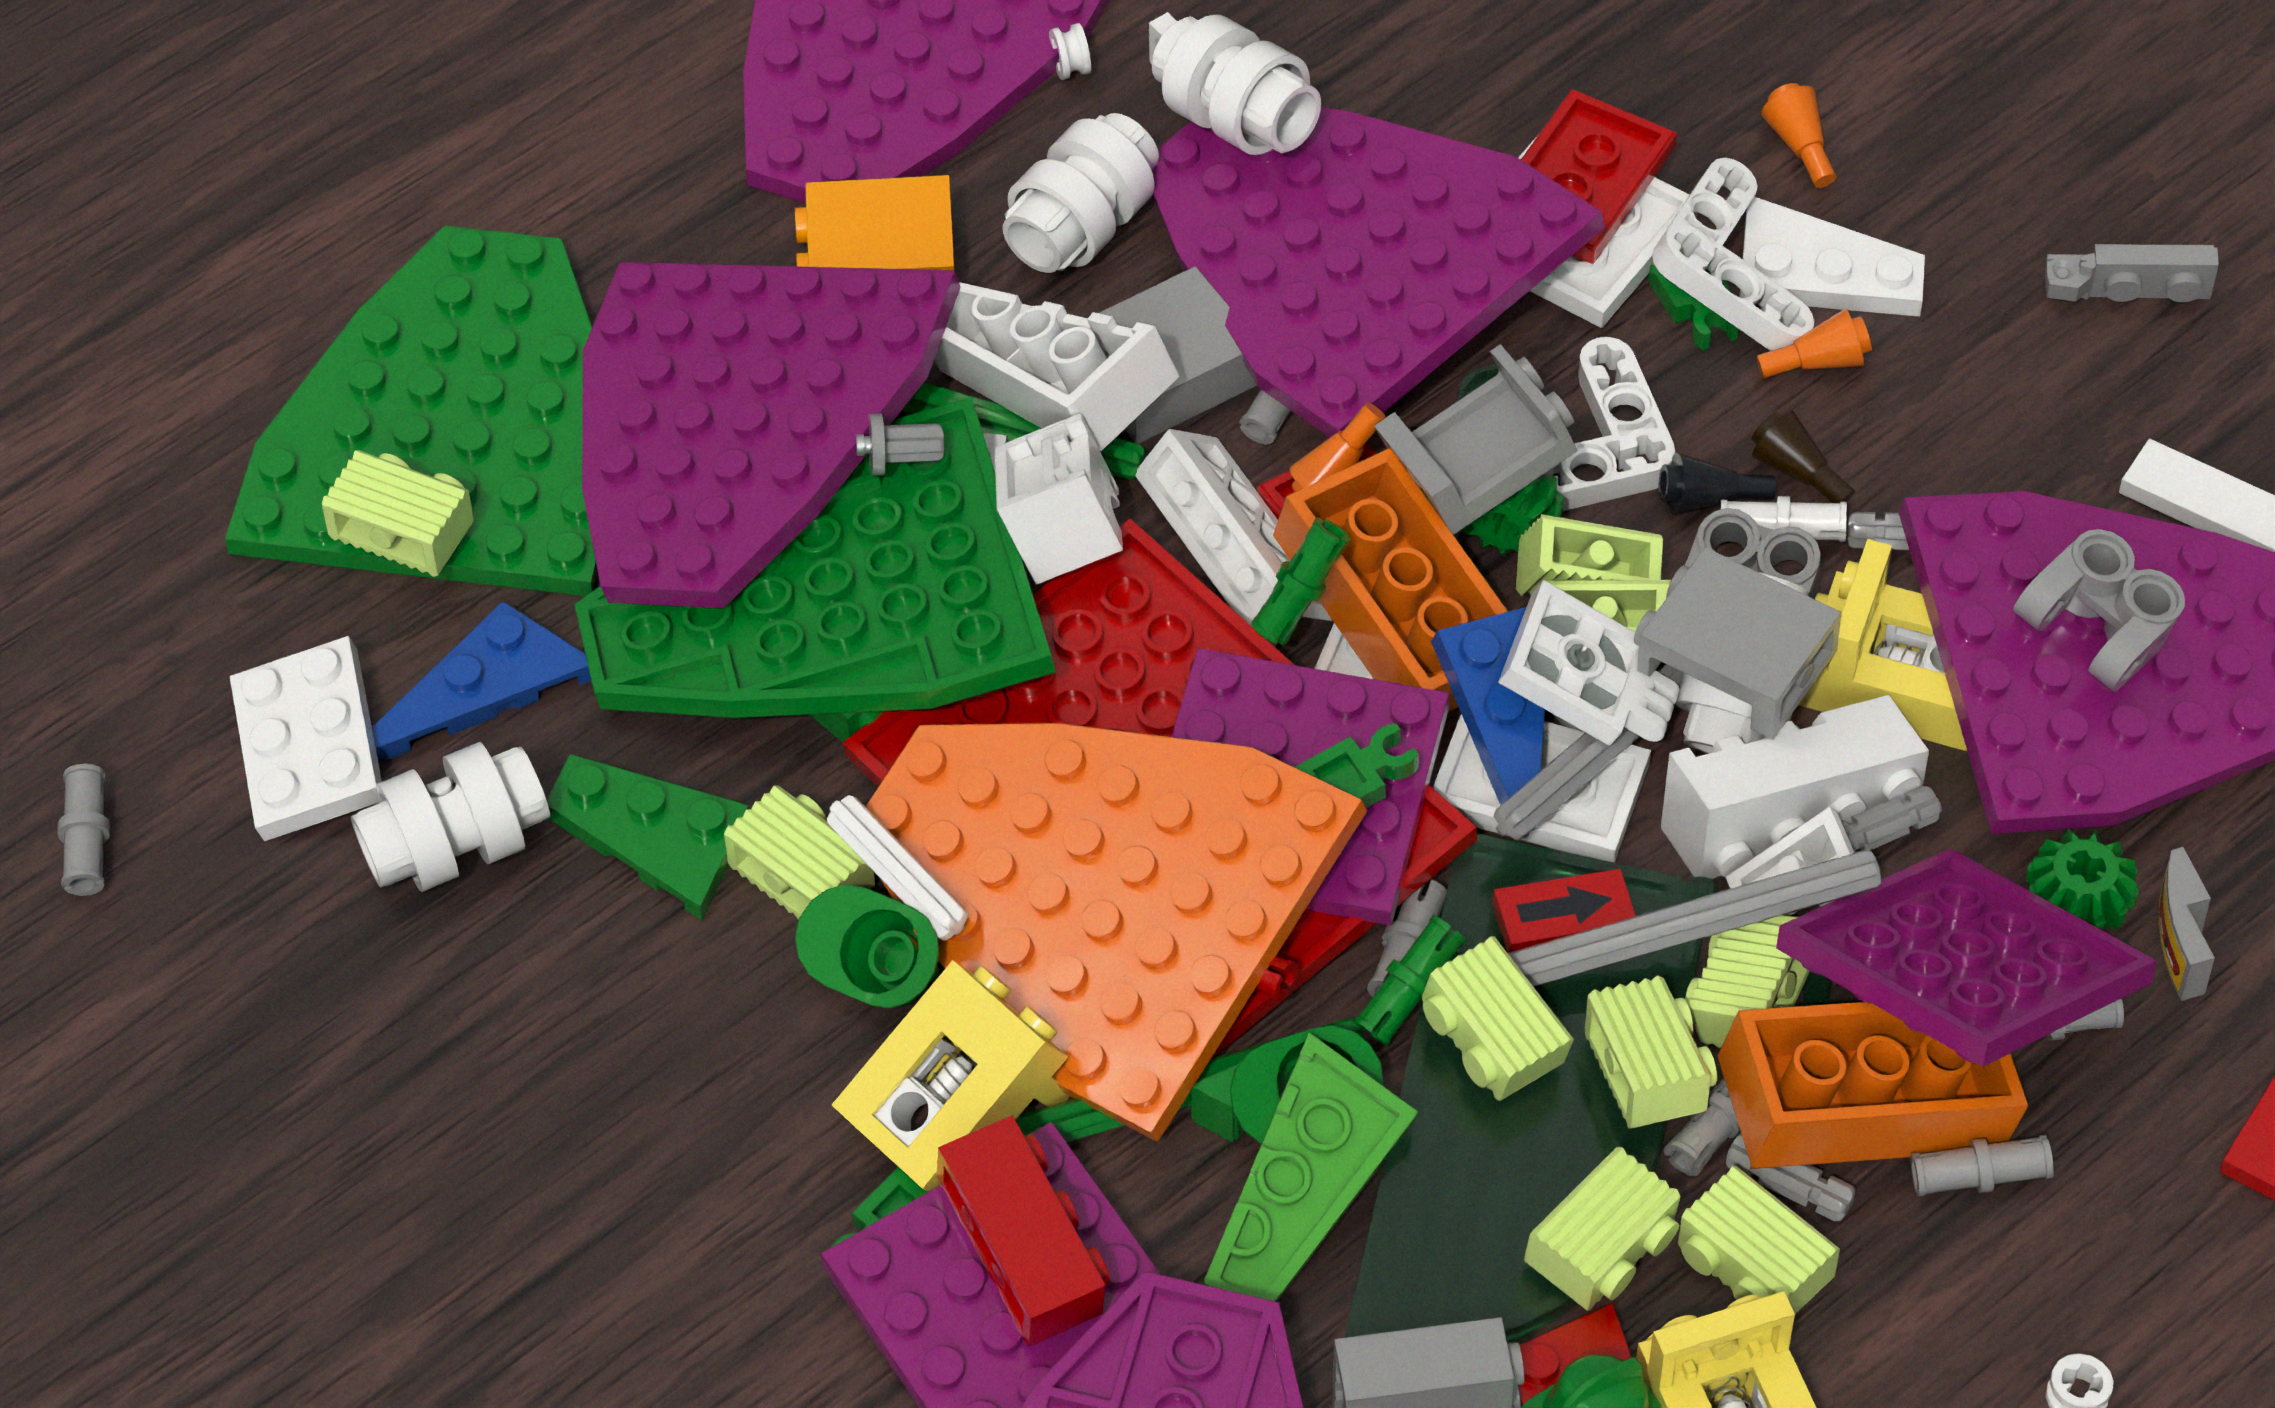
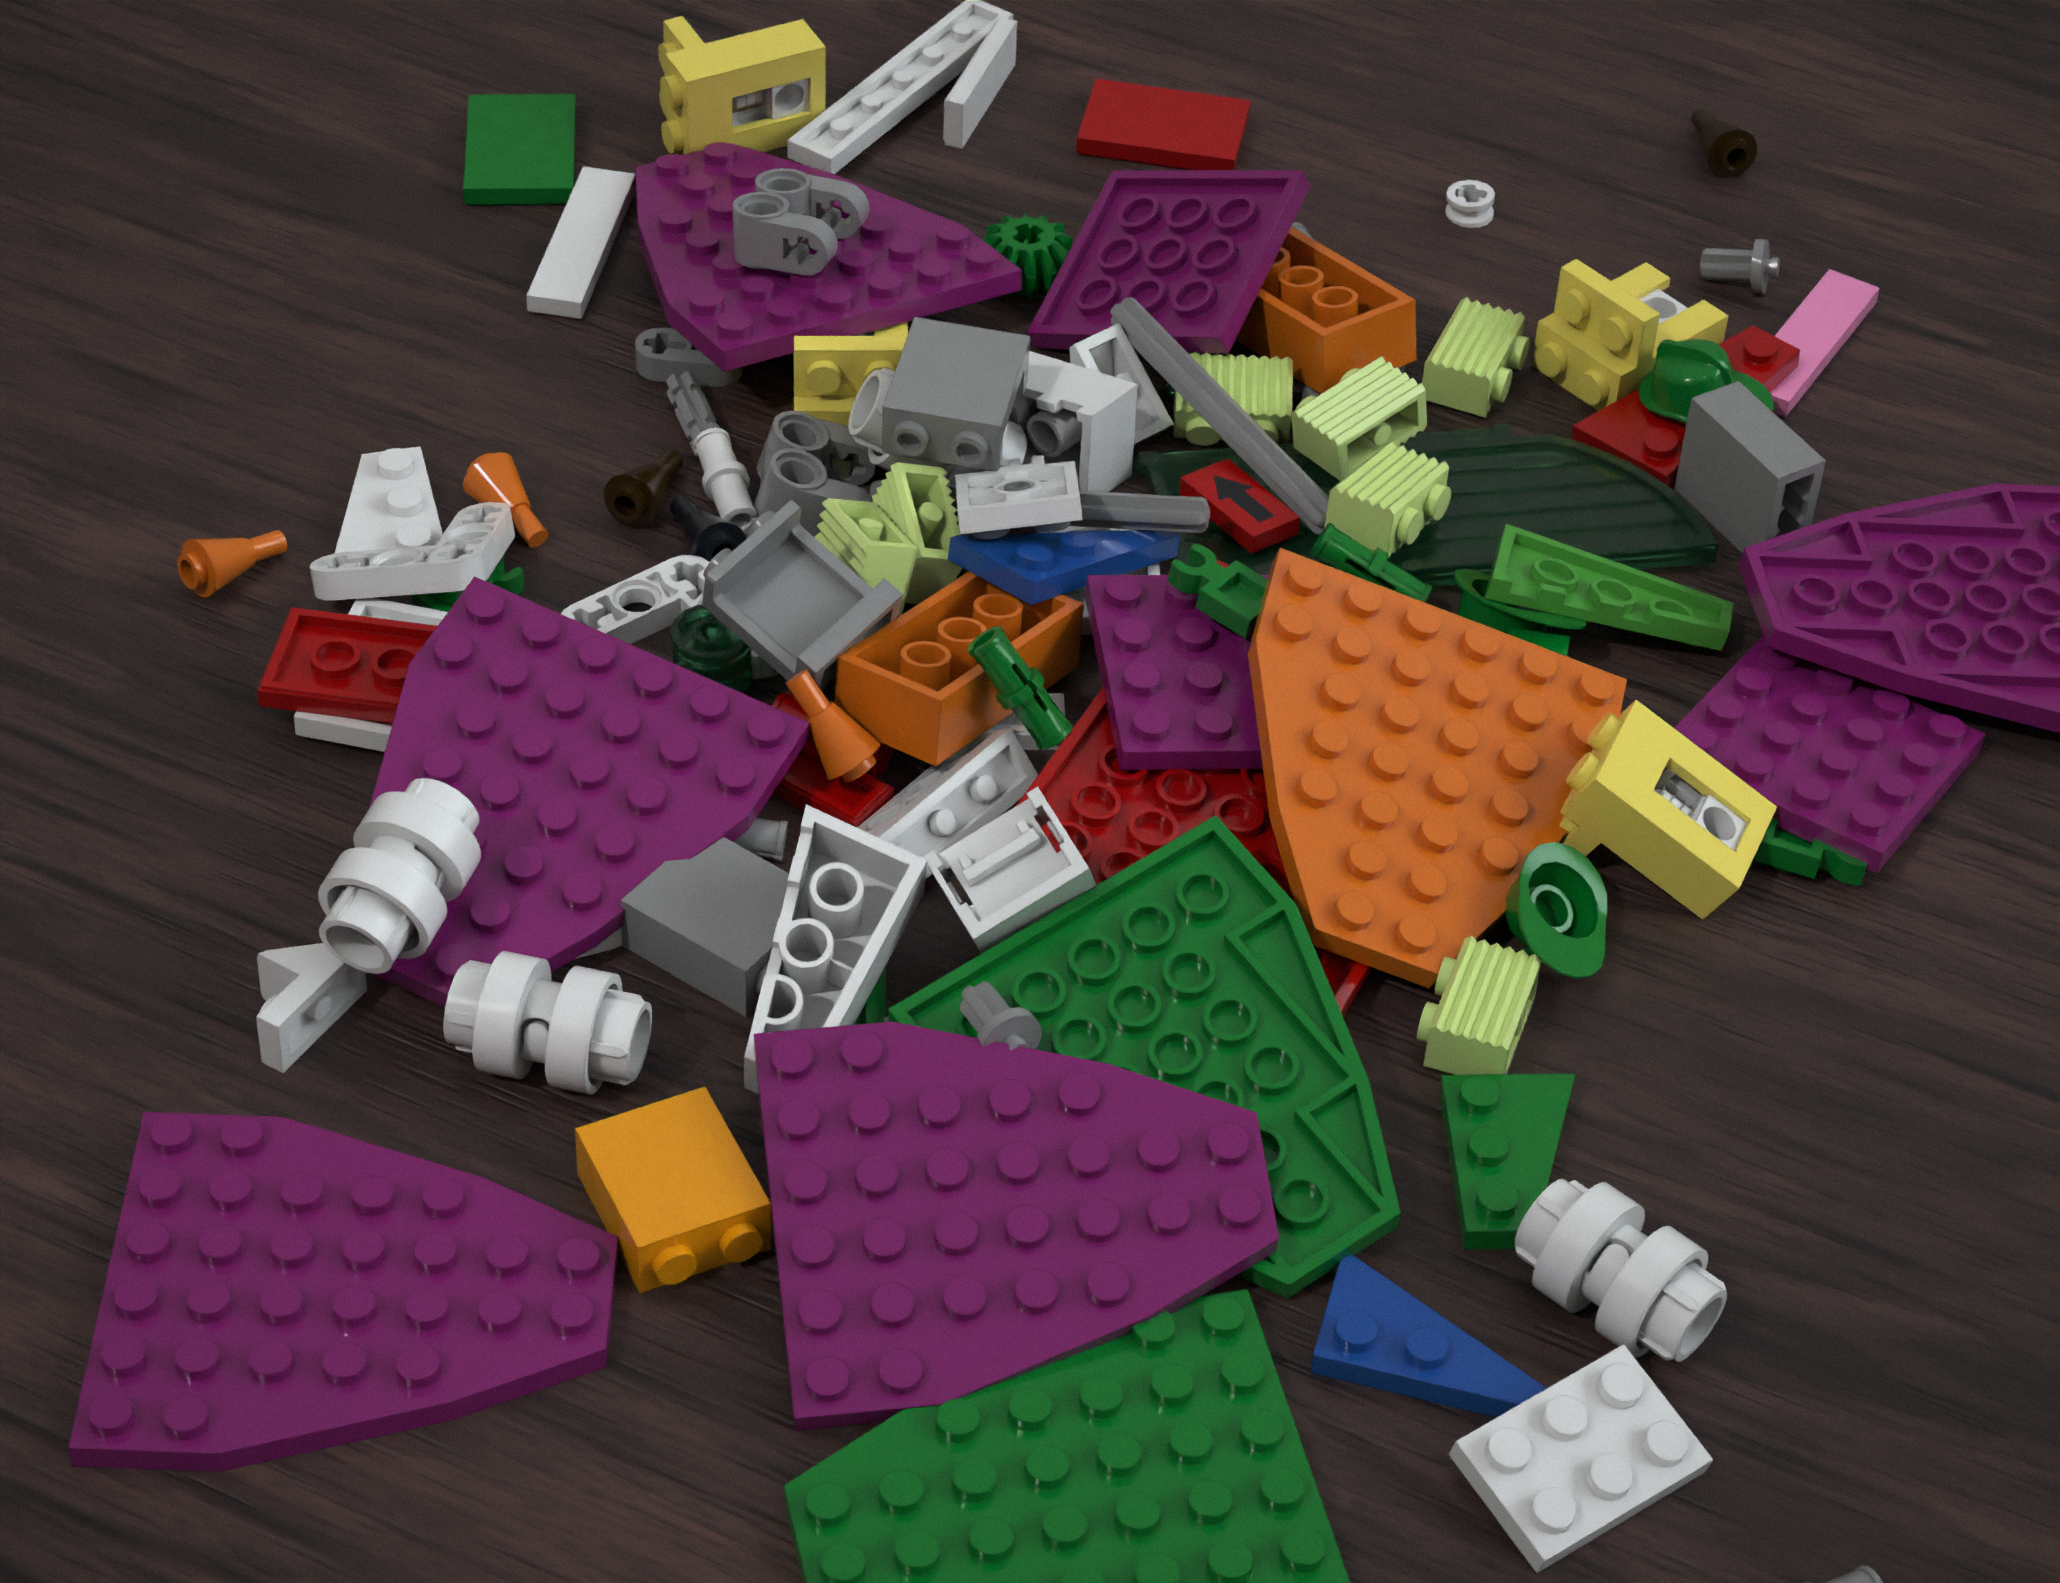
camera: 115 degrees left, 10 degrees down
yellowish green brick [322,450,474,577] -> none
white axle [827,795,968,941] -> none
red brick [937,1115,1110,1347] -> none
white bush [1049,23,1091,80] -> none
yellowish green brick [1524,1147,1681,1311] -> none
light grey hinge [2045,244,2219,302] -> none
light grey slope [2158,847,2215,1001] -> none

